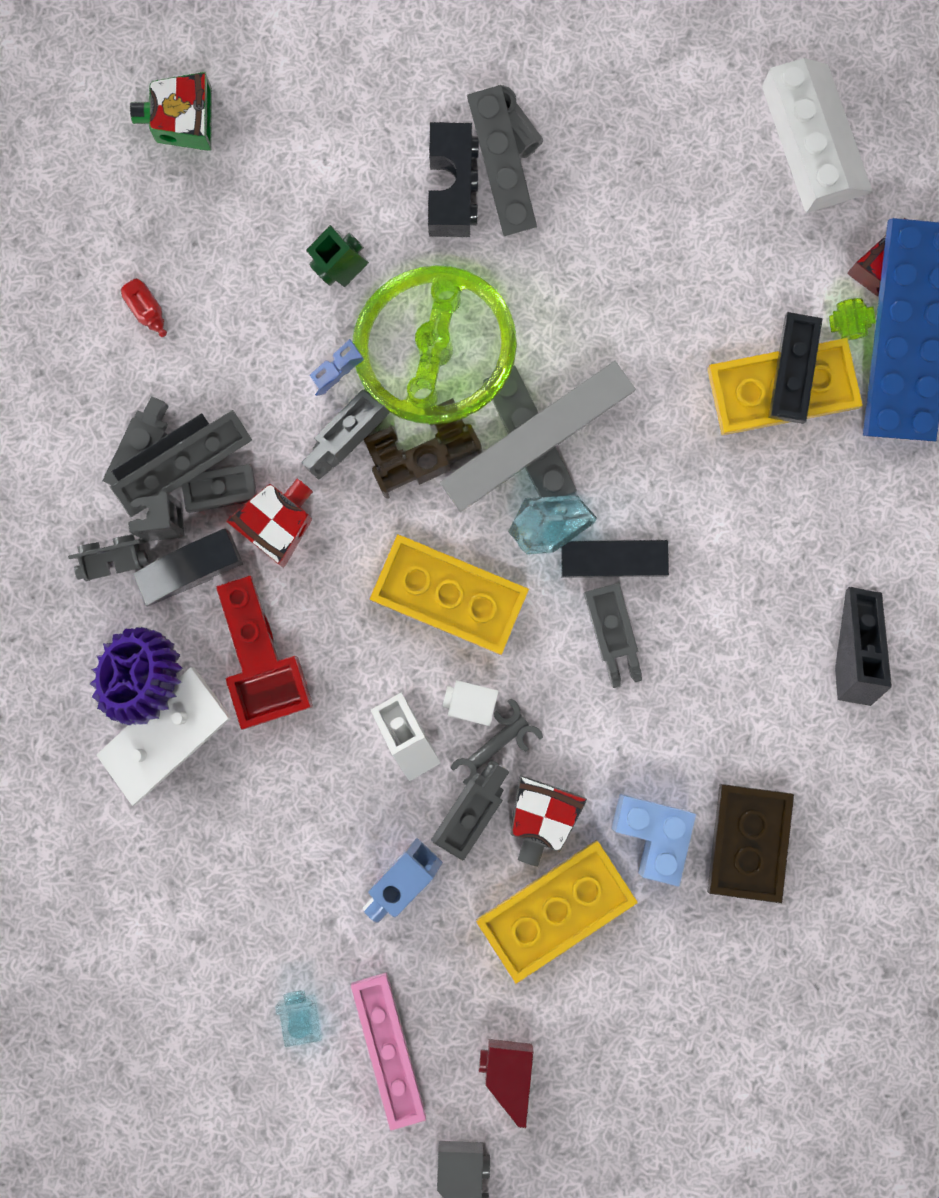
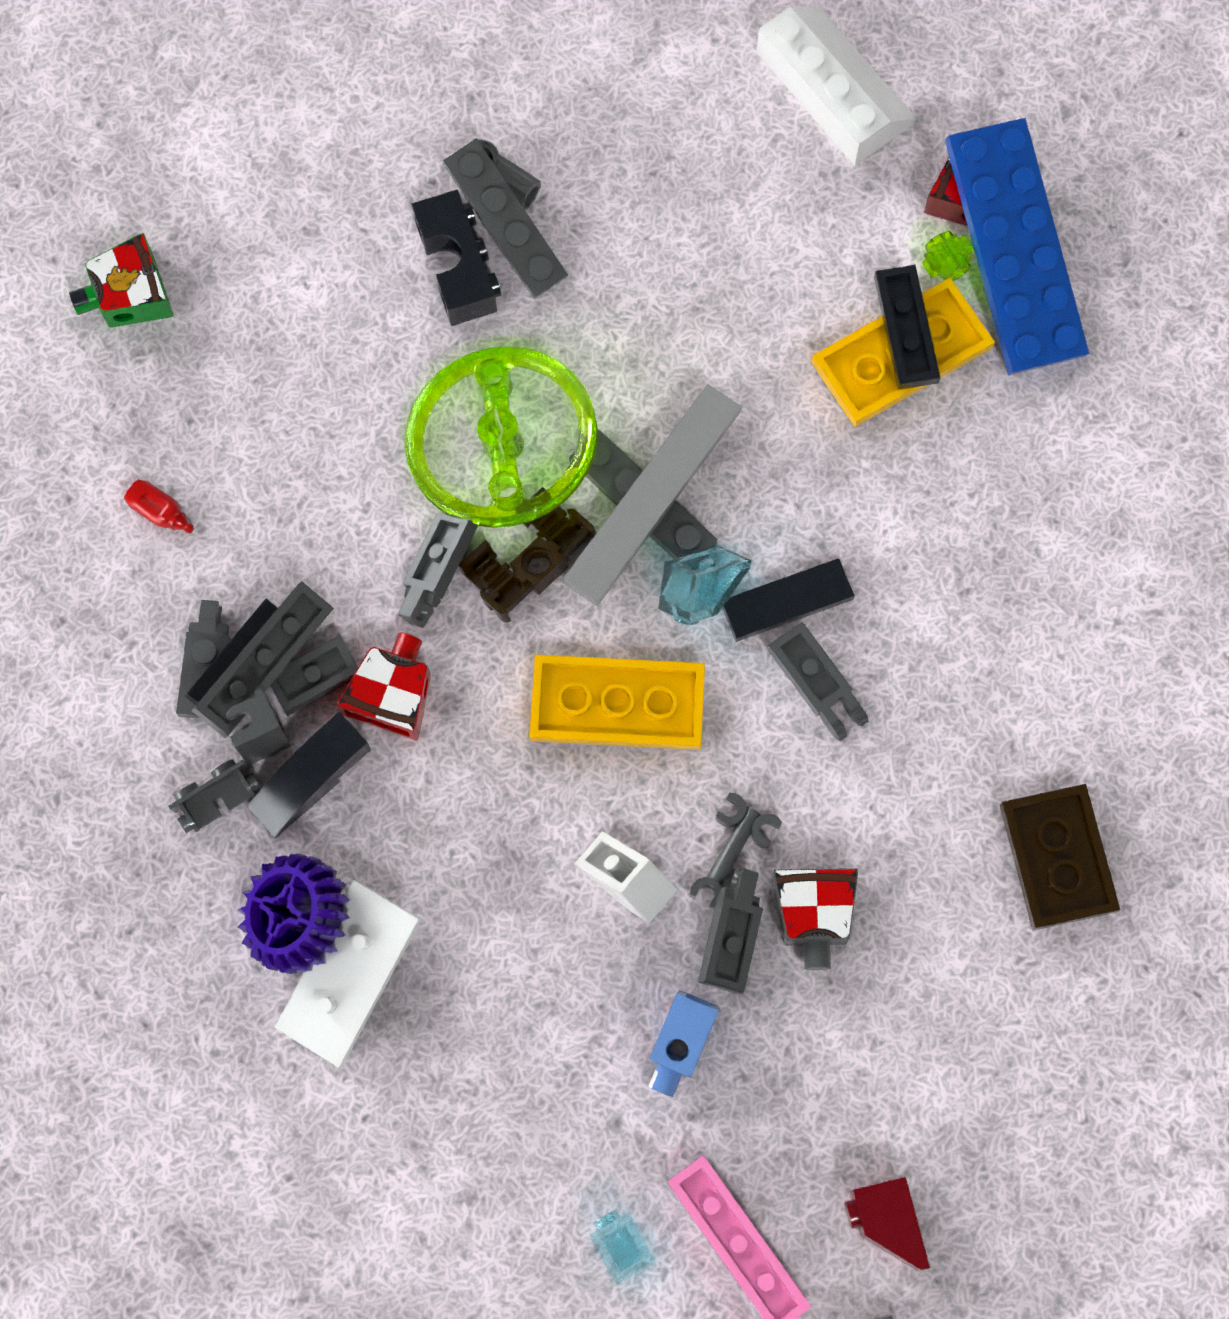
camera: 20 degrees left, 10 degrees down
red plate [216,576,313,730] -> none
dark green brick [306,225,369,287] -> none
piece [310,339,364,396] -> none
white brick [443,680,498,726] -> none
yellow plate [476,840,638,984] -> none
light blue brick [611,794,696,887] -> none
black slope [835,587,892,706] -> none

